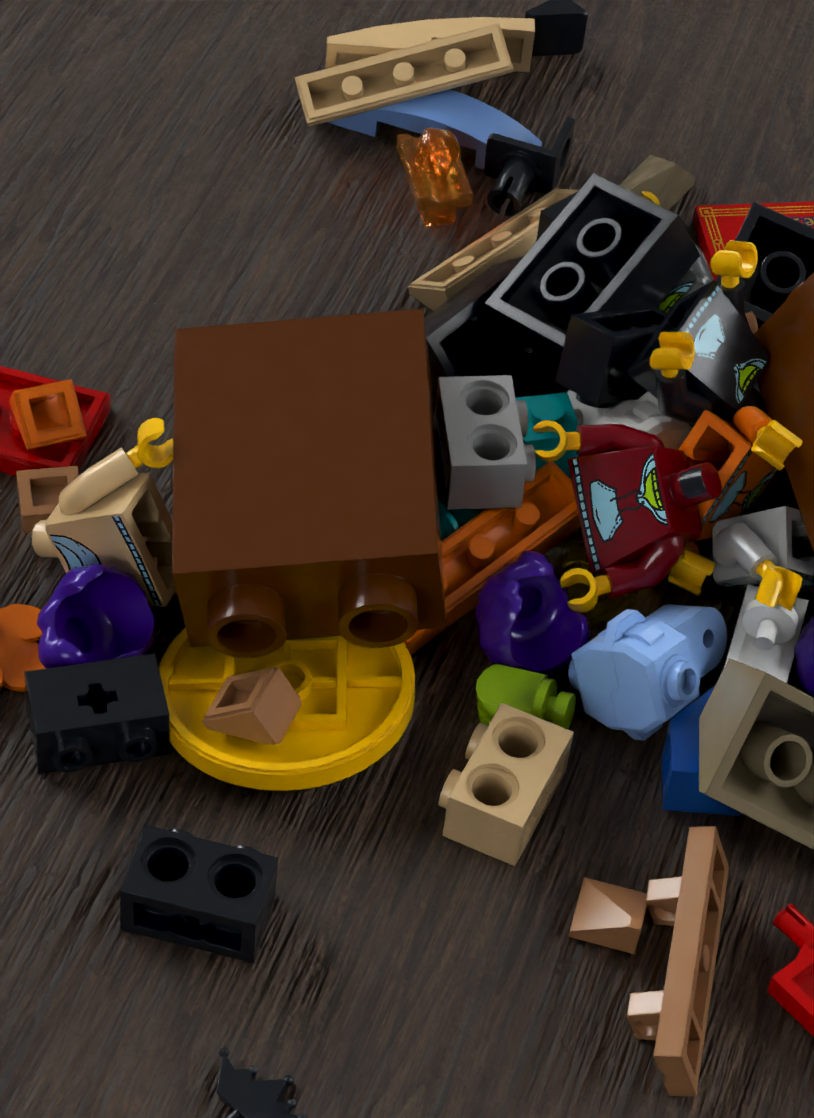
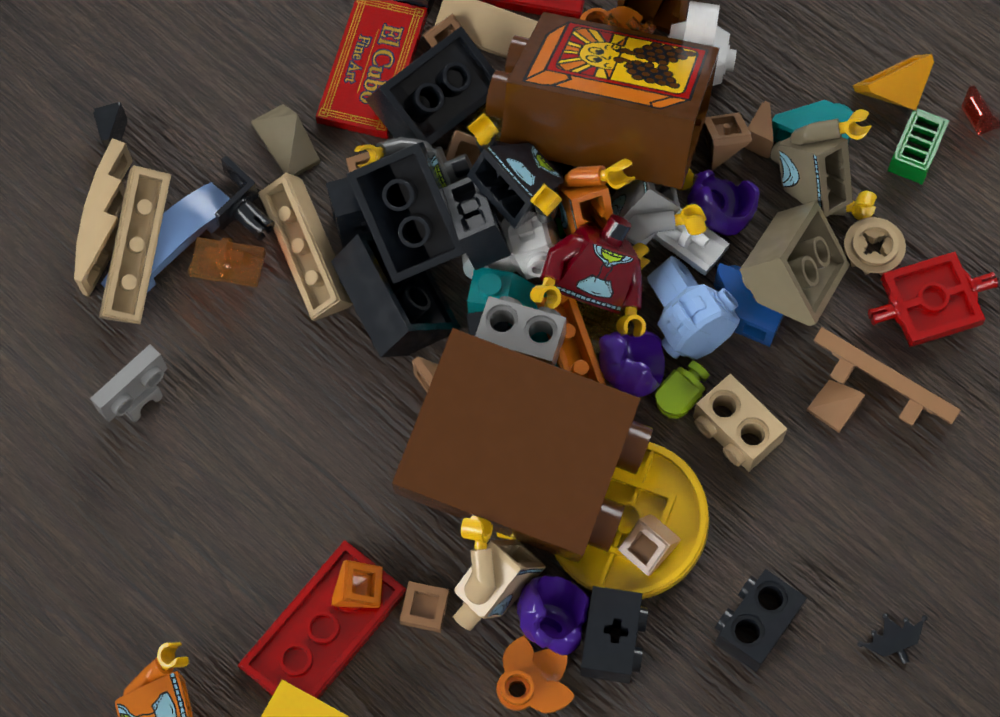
camera: 60 degrees left, 20 degrees up
none -> light grey plate [90,344,168,422]

